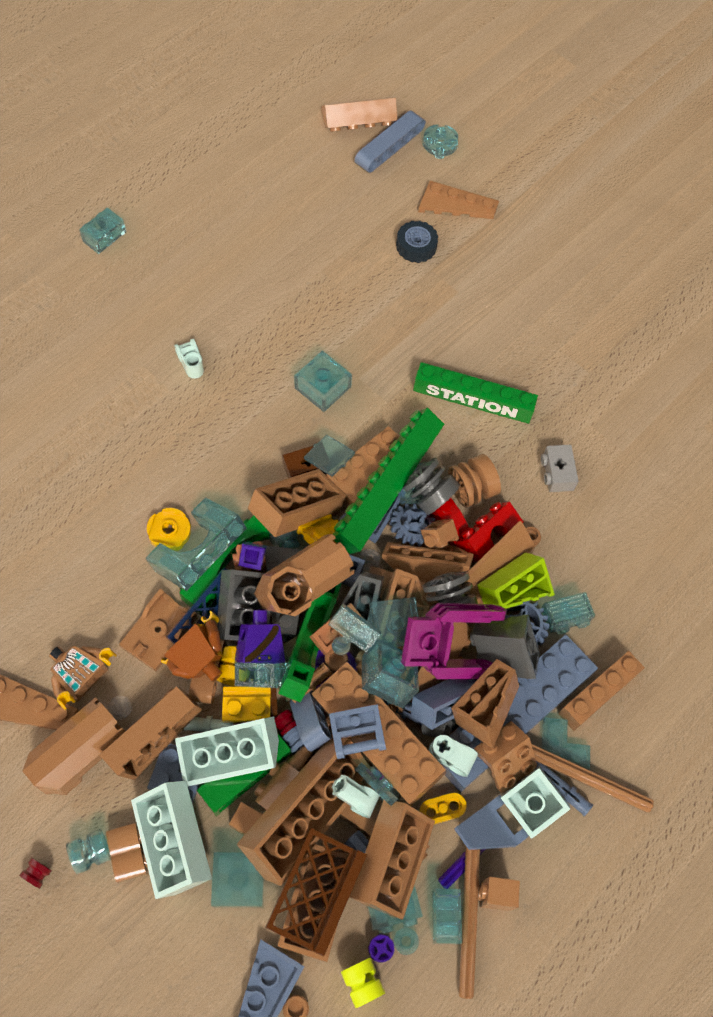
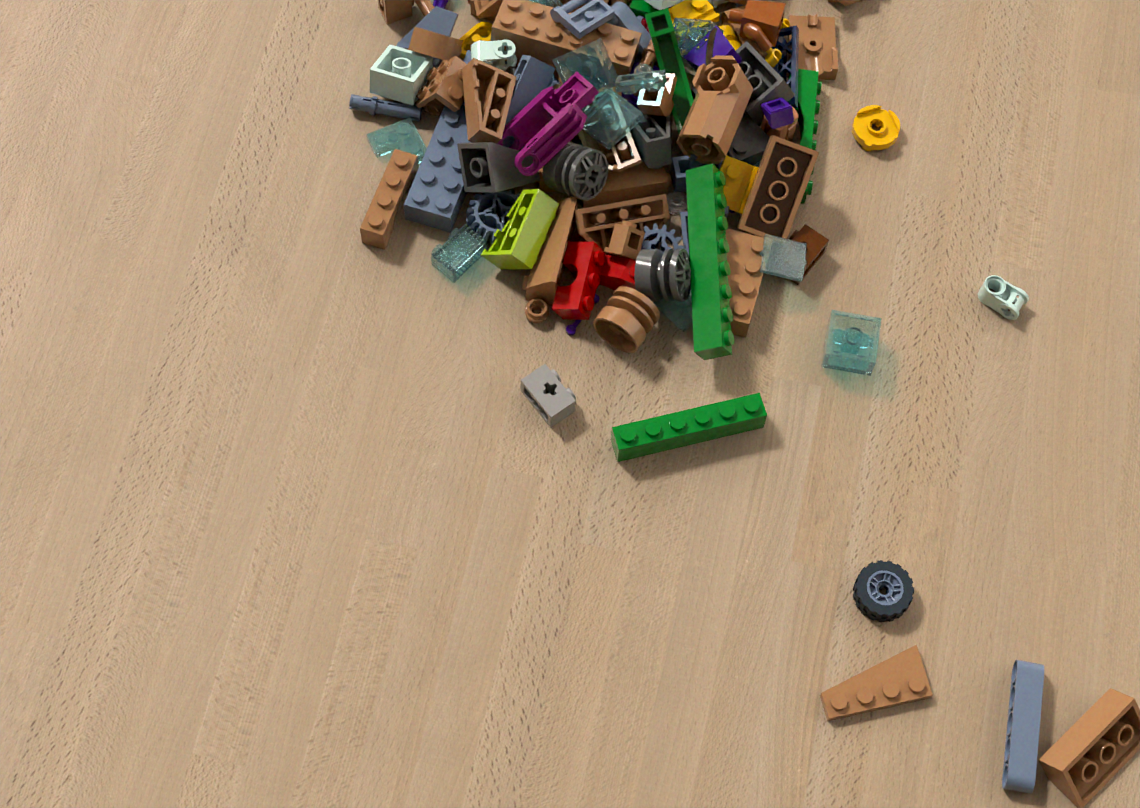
camera: 150 degrees right, 0 degrees up
clear light blue arch [145,497,247,591] -> none
clear light blue plate [423,124,458,159] -> none
medium nougat axle [531,744,654,813] -> none
none -> medium nougat brick [408,26,463,61]

